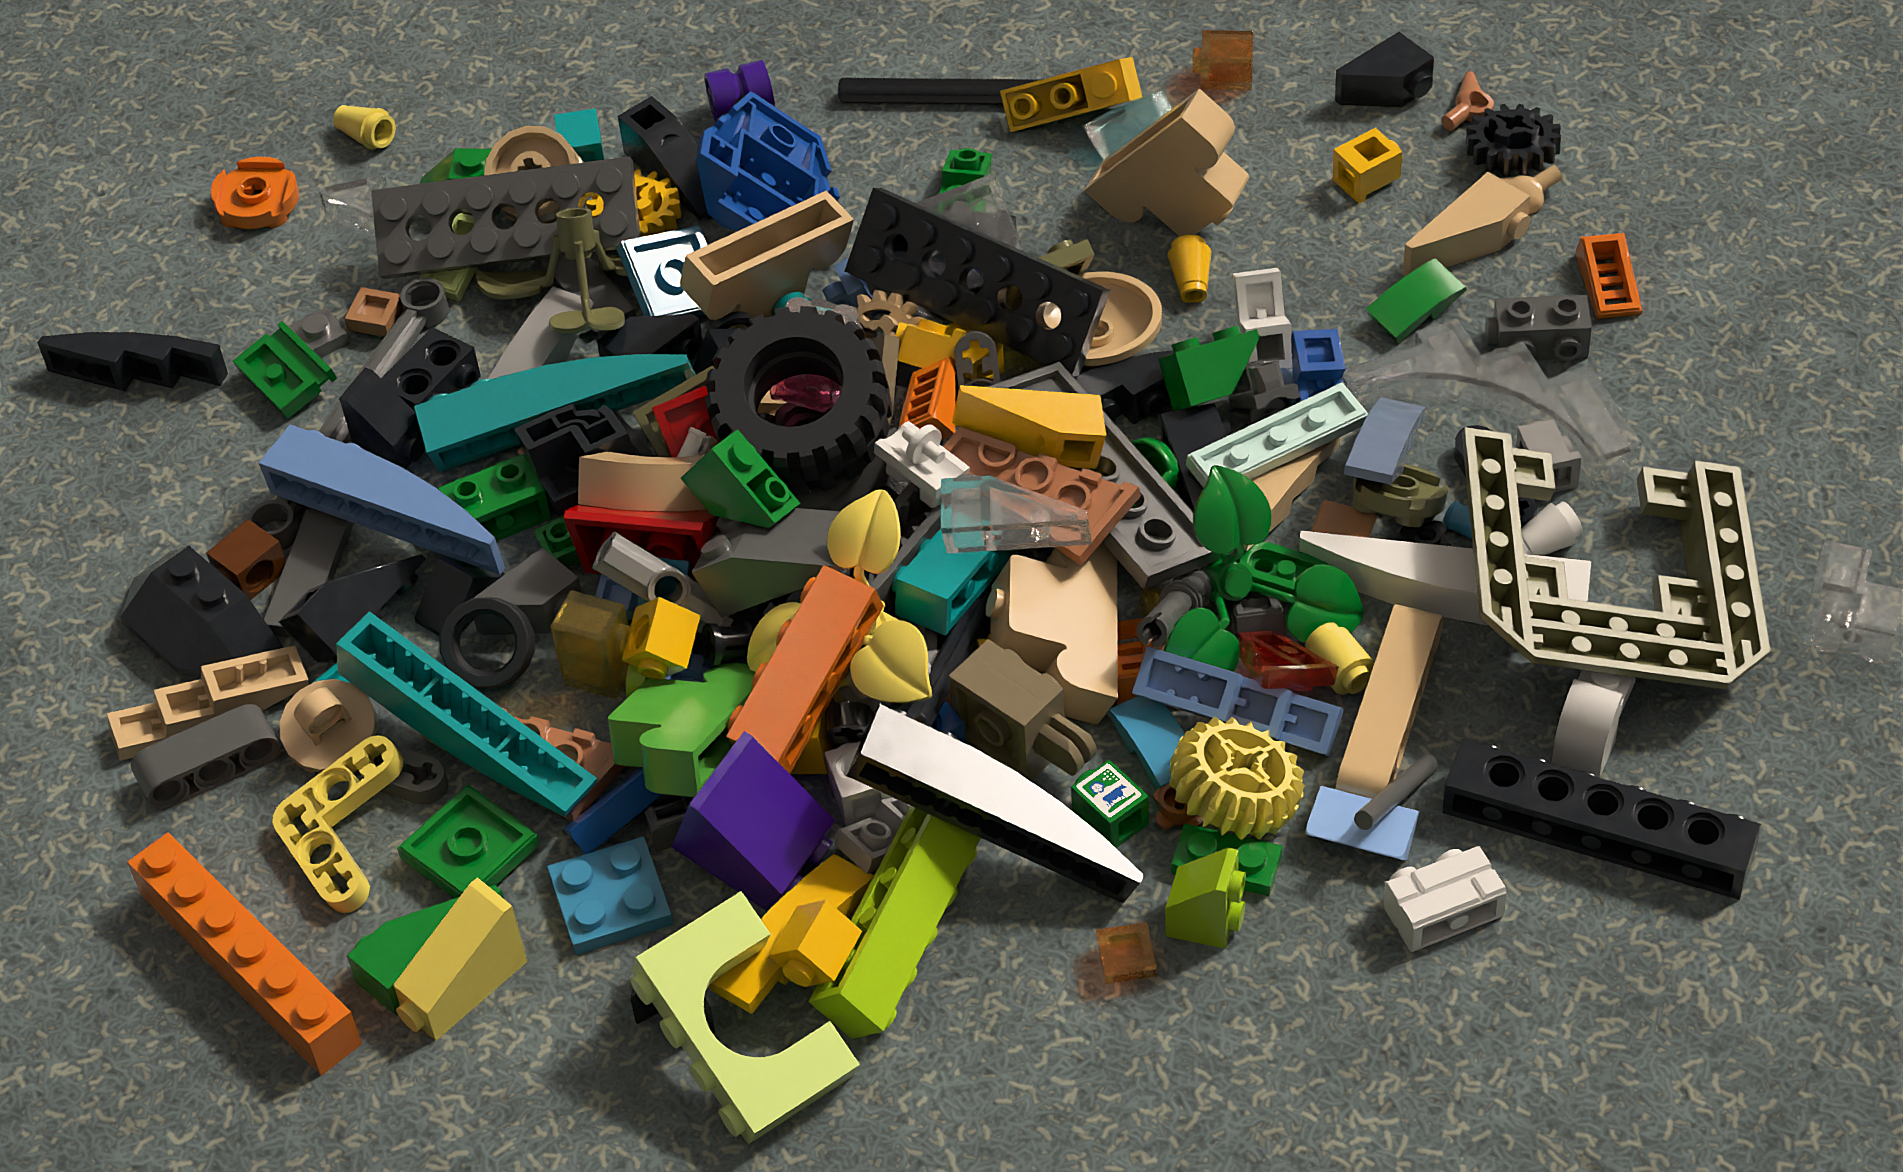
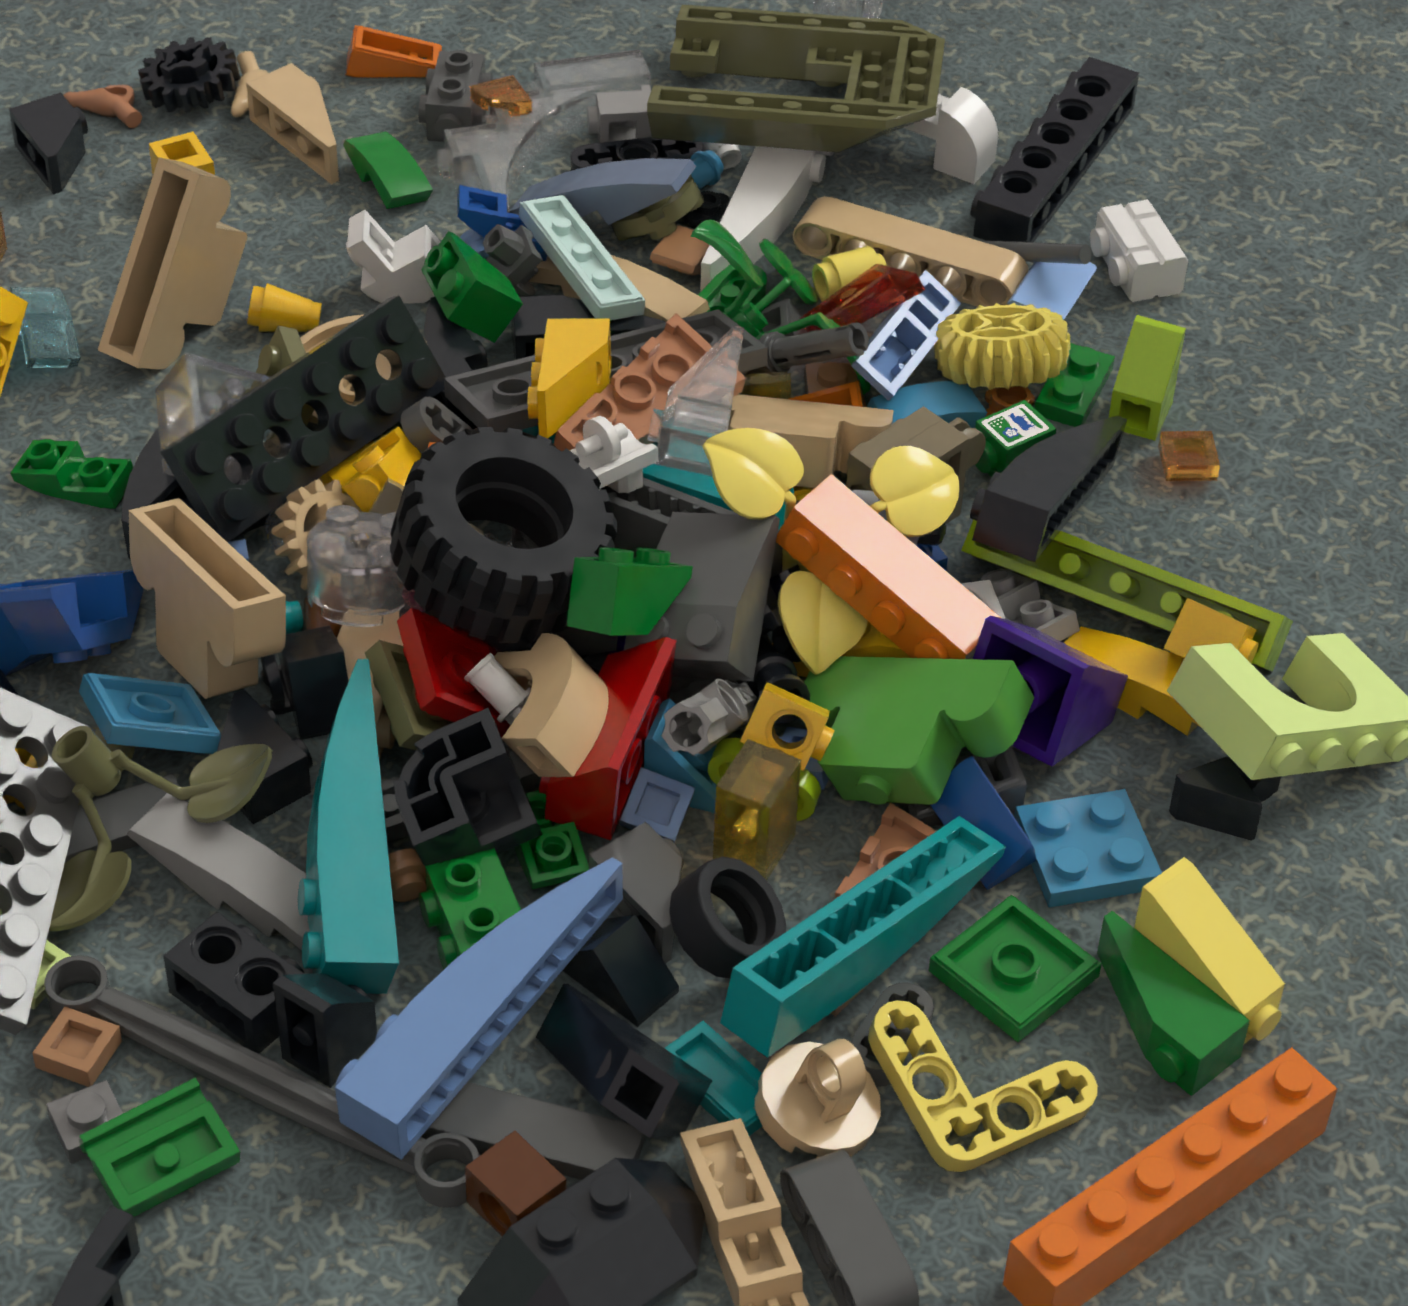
camera: 90 degrees left, 5 degrees down
none -> clear orange tile [470,75,532,116]

